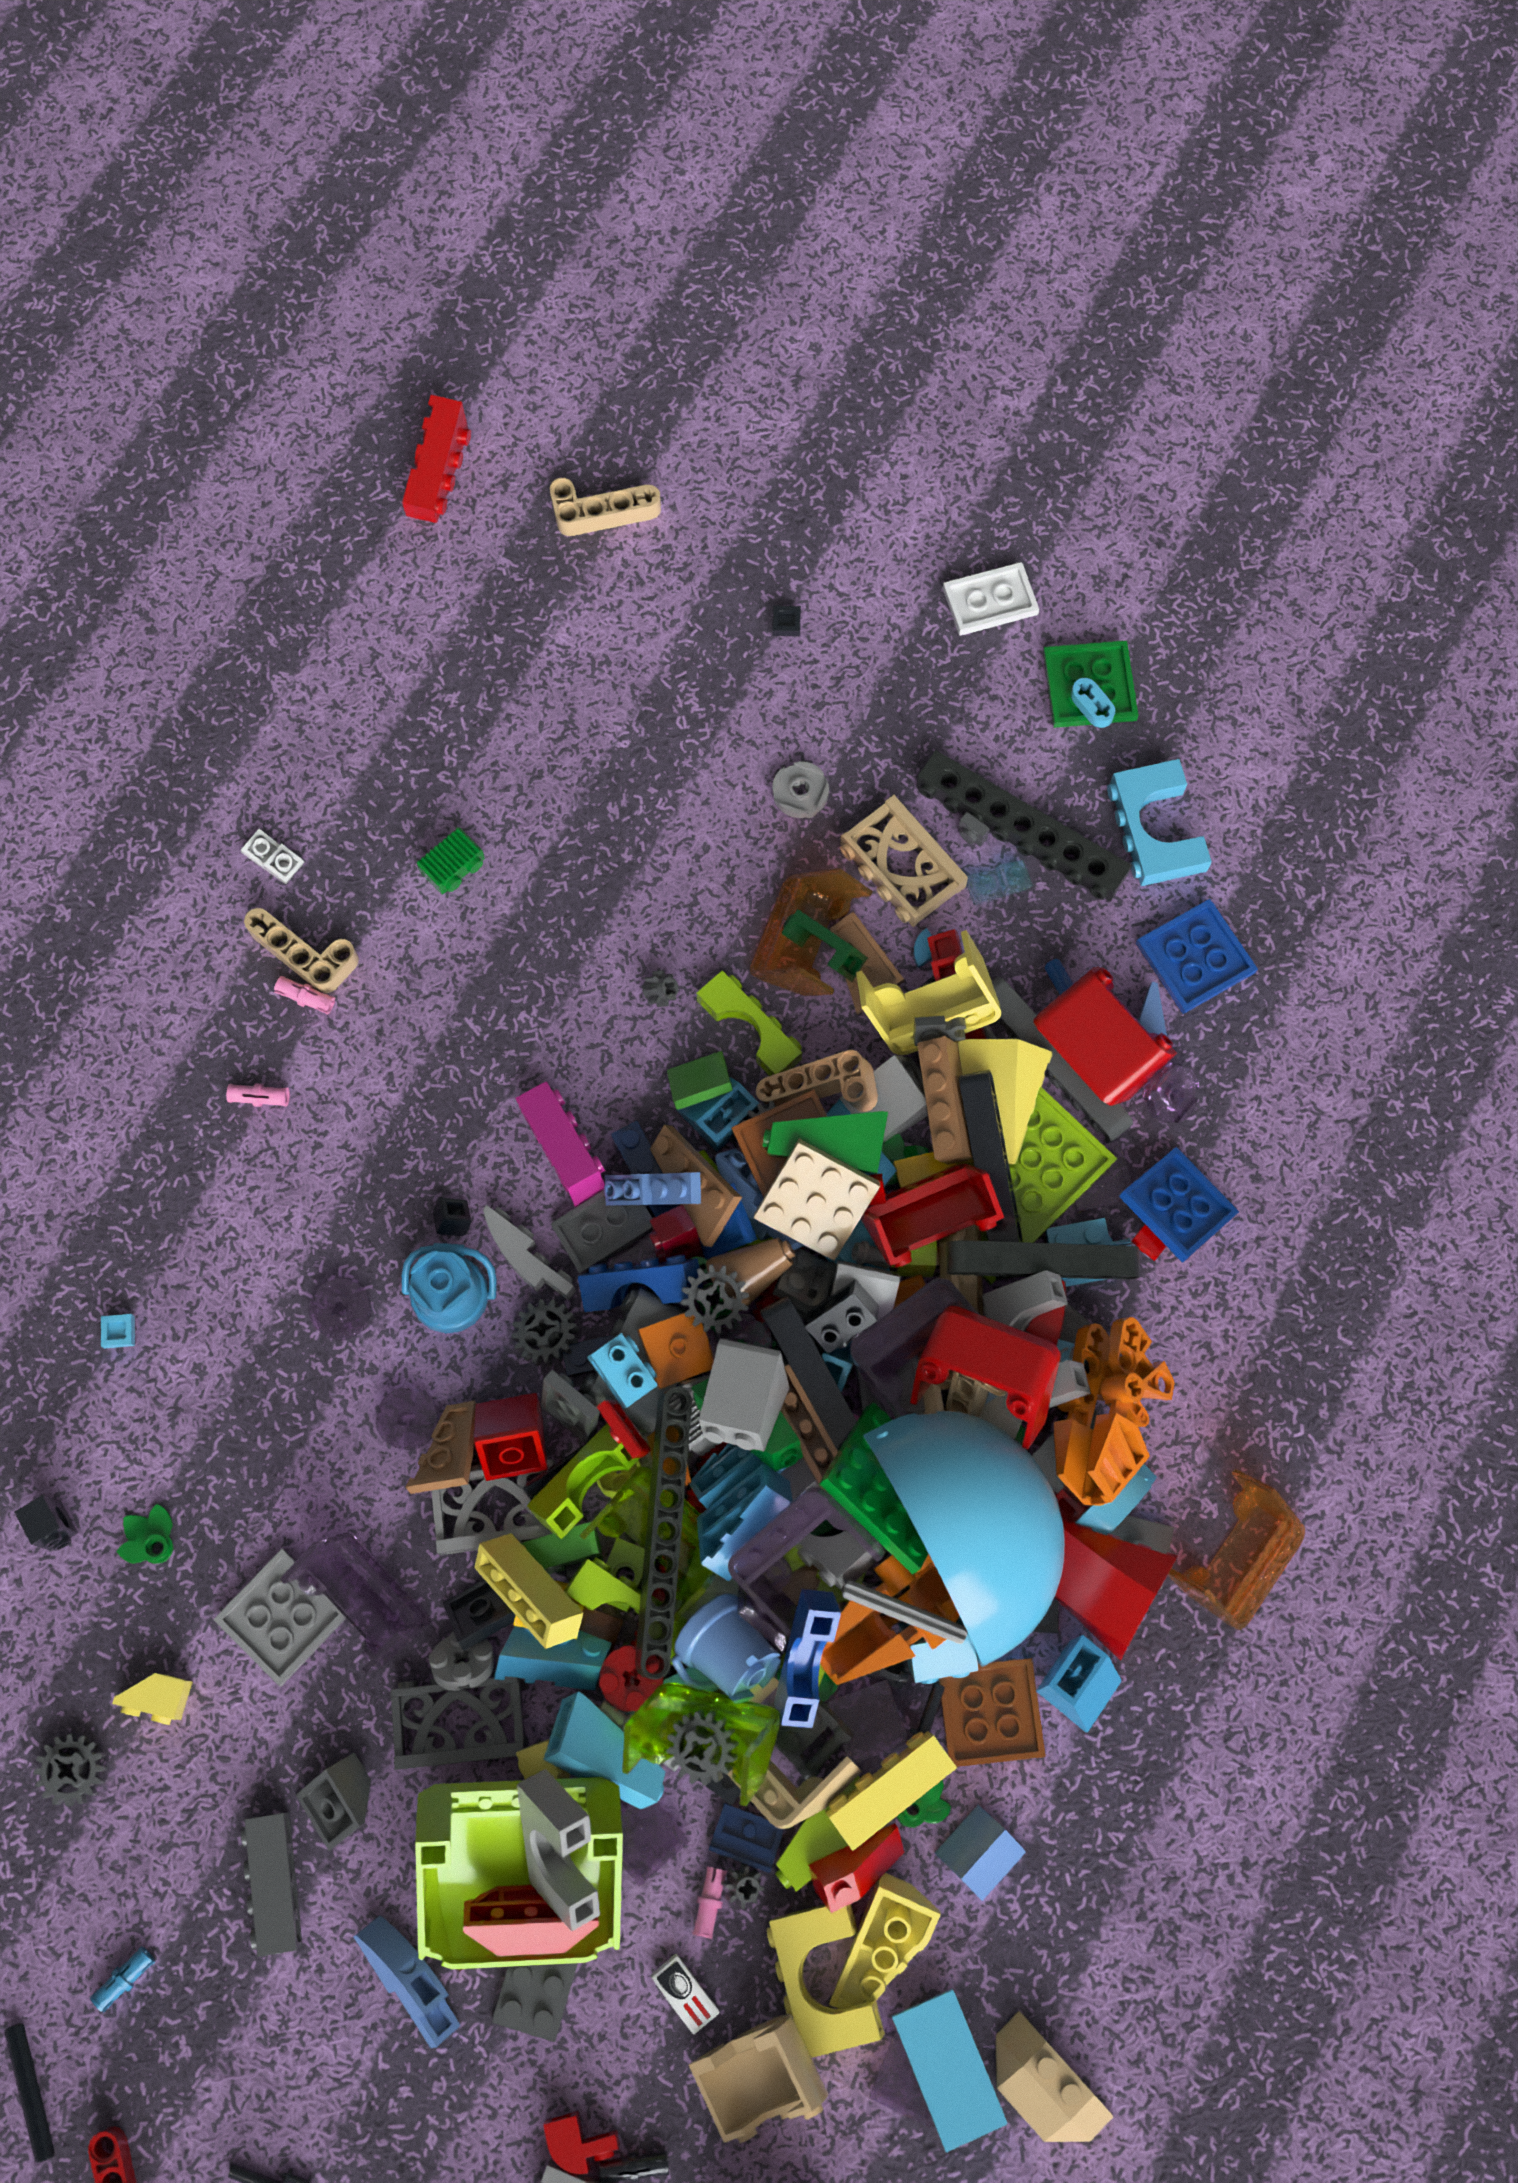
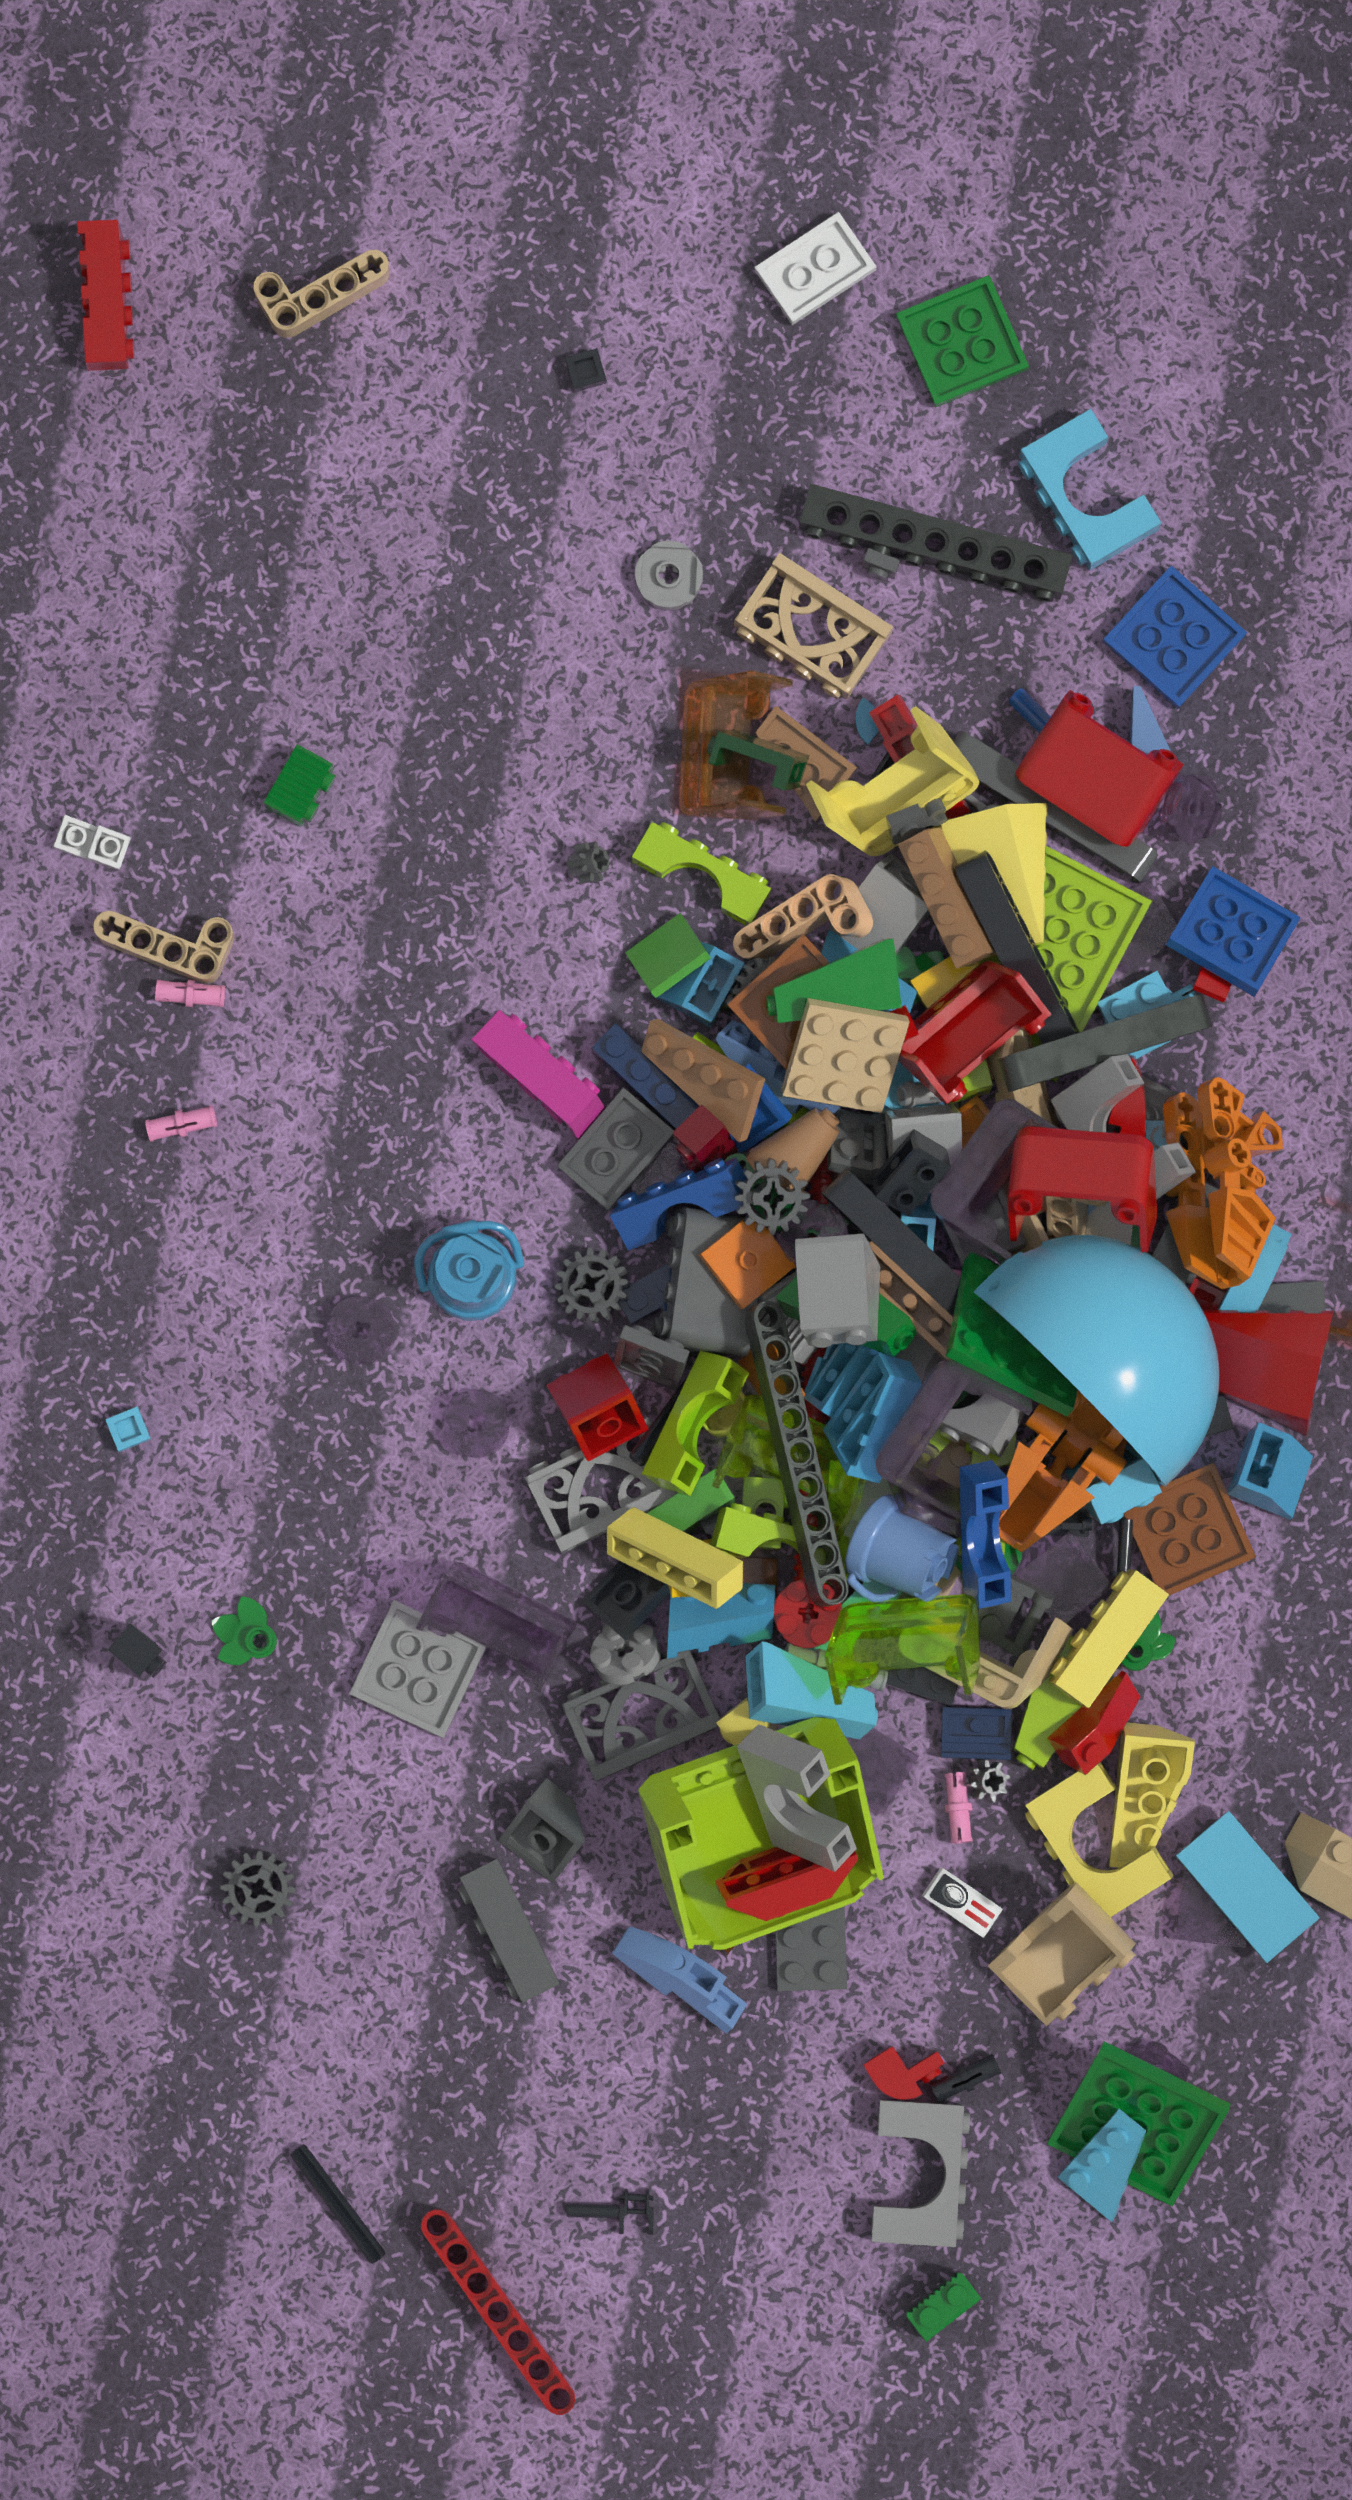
camera: 20 degrees left, 10 degrees up
dark azure pin [90,1946,155,2013] -> none
light yellow slope [112,1673,193,1725] -> none
medium nougat wing [406,1401,477,1494] -> none
black slope [433,1197,472,1236] -> none
light grey slope [483,1205,576,1301] -> none
medium azure brick [587,1333,658,1409] -> none
red plate [597,1400,651,1459] -> none
medium blue slope [604,1172,701,1205] -> none
dark grey gear [666,1709,739,1786] -> none
light grey axle [842,1580,967,1644] -> none
medium blue slope [935,1805,1026,1901] -> none
clear light blue slope [967,860,1033,905] -> none
medium azure beam [1071,678,1115,728] -> none

